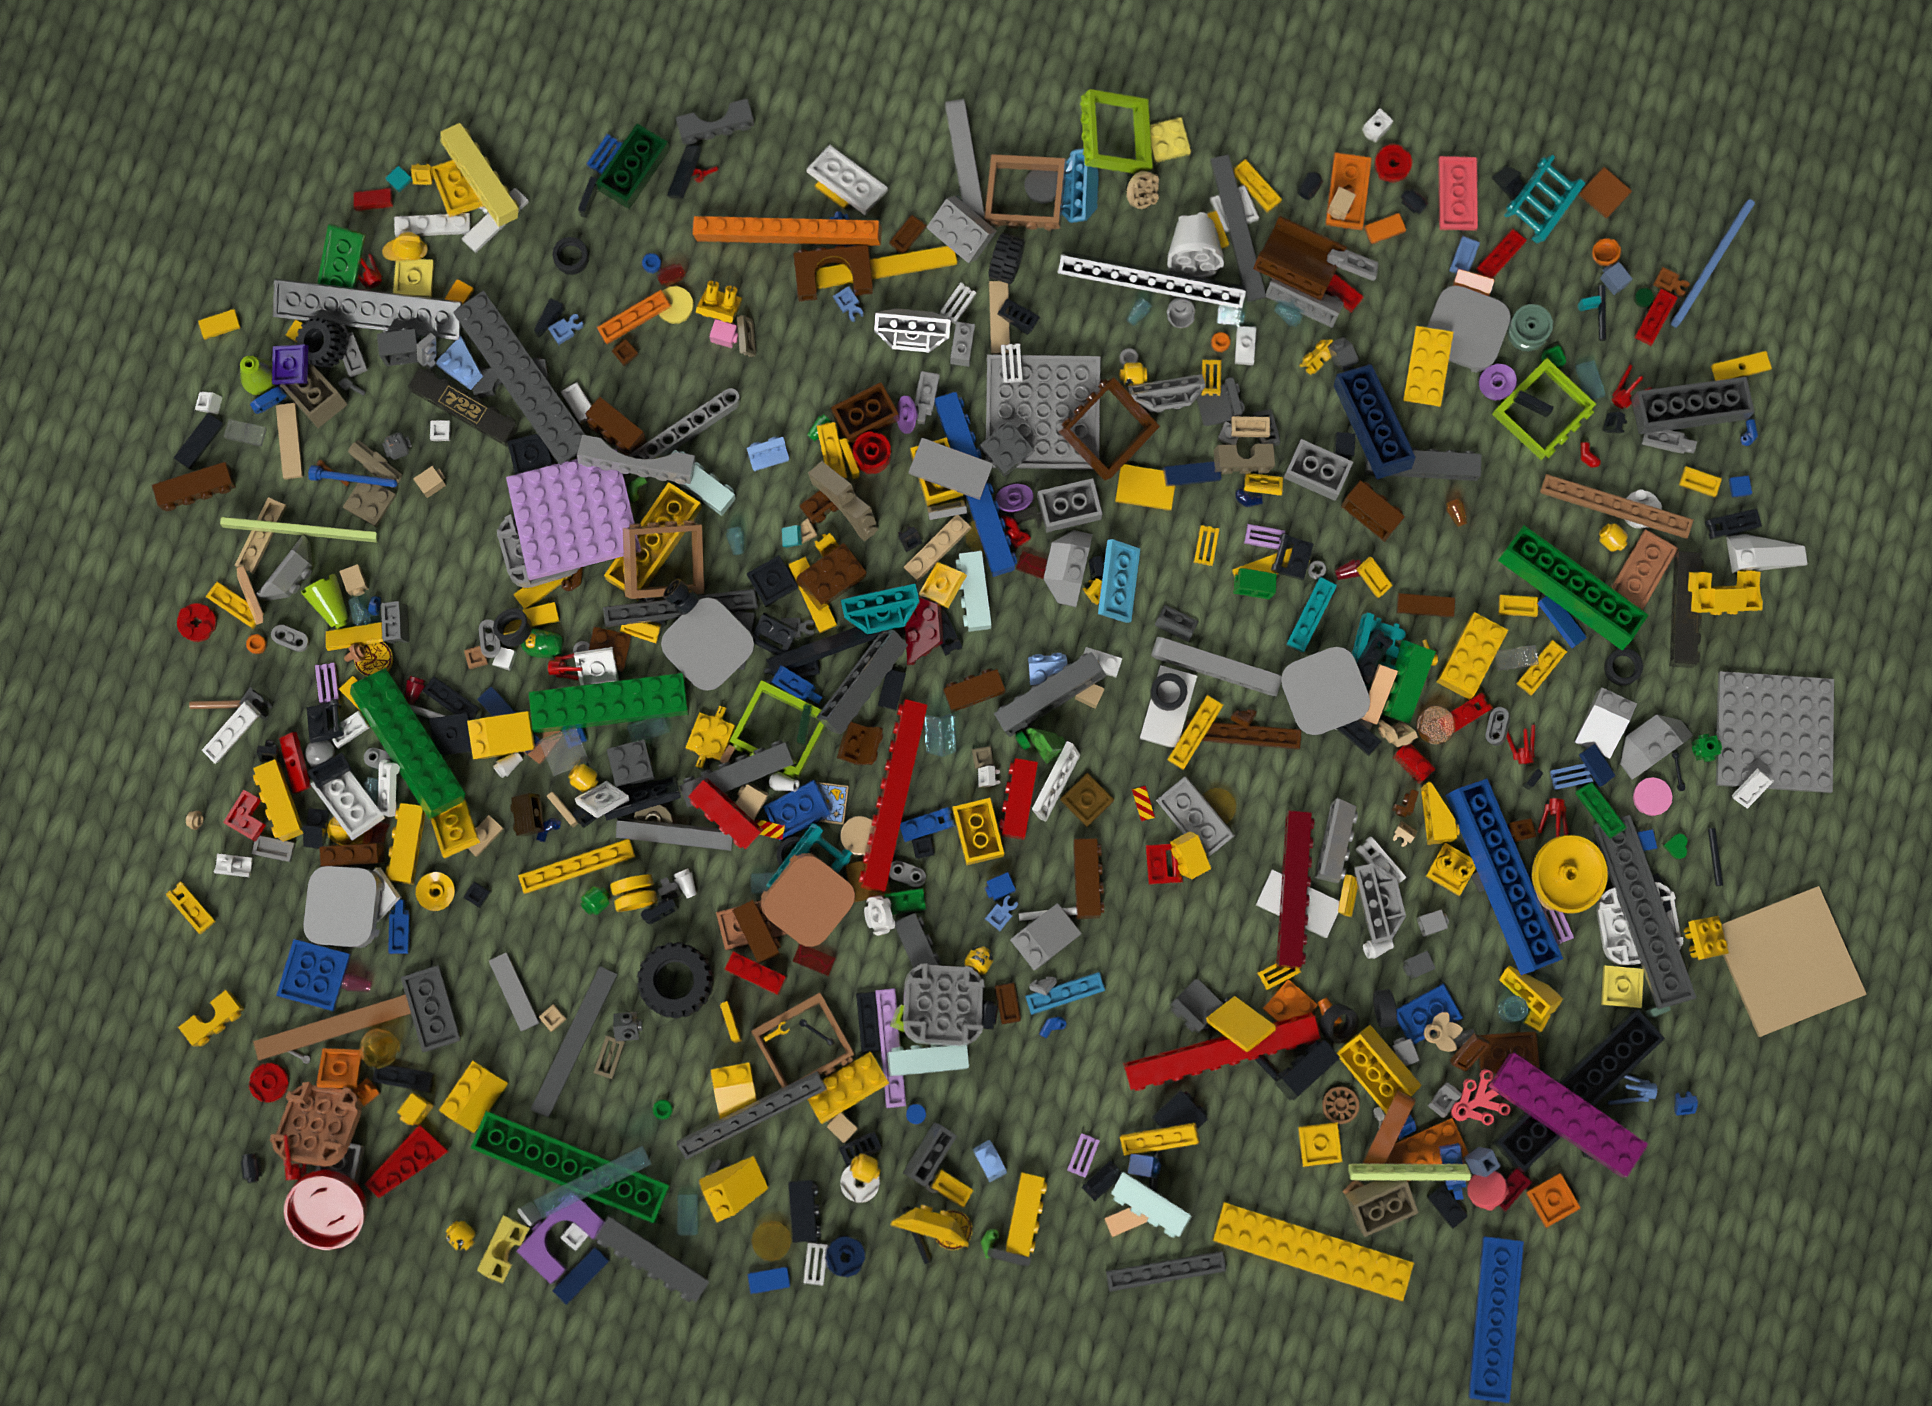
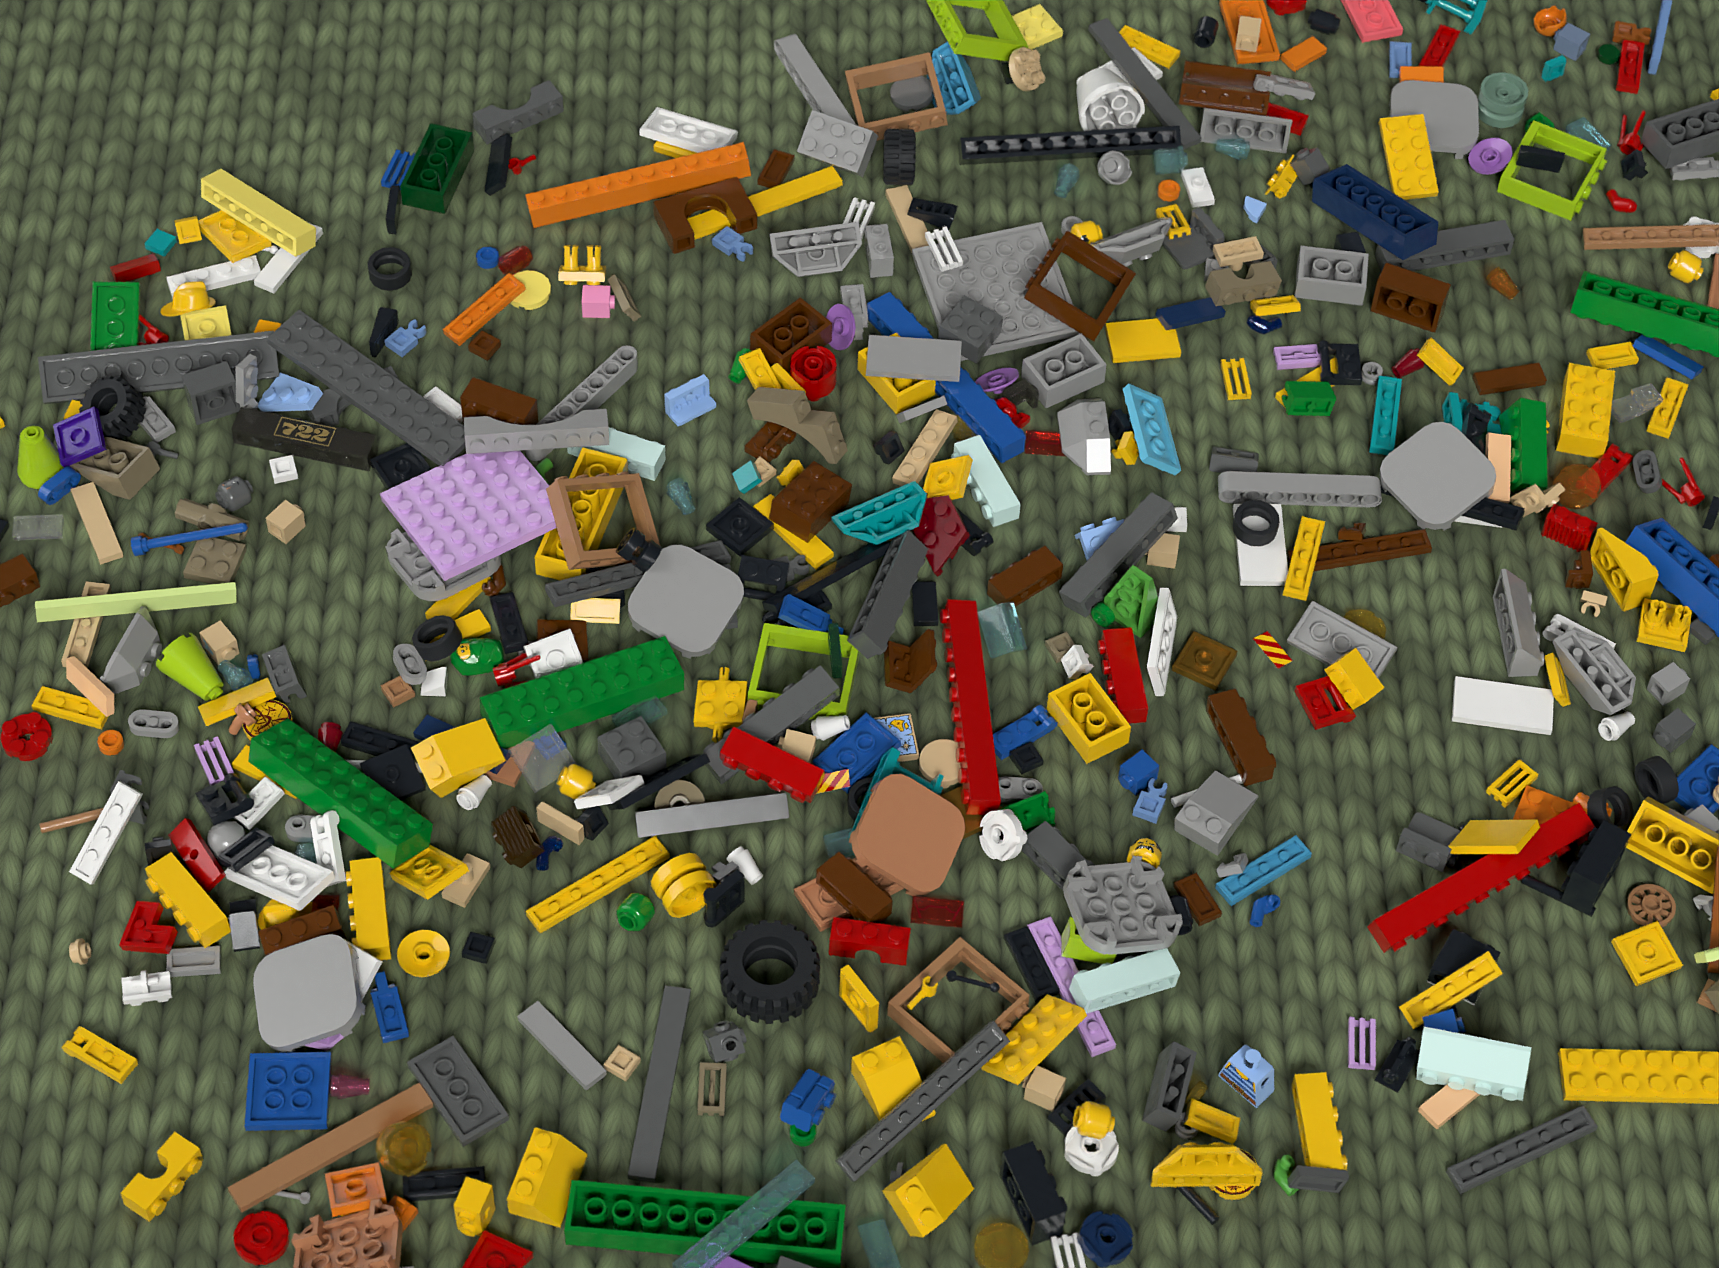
camera: 15 degrees left, 25 degrees down
blue tile [906,1104,926,1124] -> none
dark red brick [1276,811,1315,969] -> none
black bar [1598,285,1606,341] -> none
none -> black tile [489,592,529,654]
none -> blue brick [780,1069,836,1132]
none -> clear yellow tile [1185,1080,1208,1104]
none -> light blue tile [1244,196,1267,223]

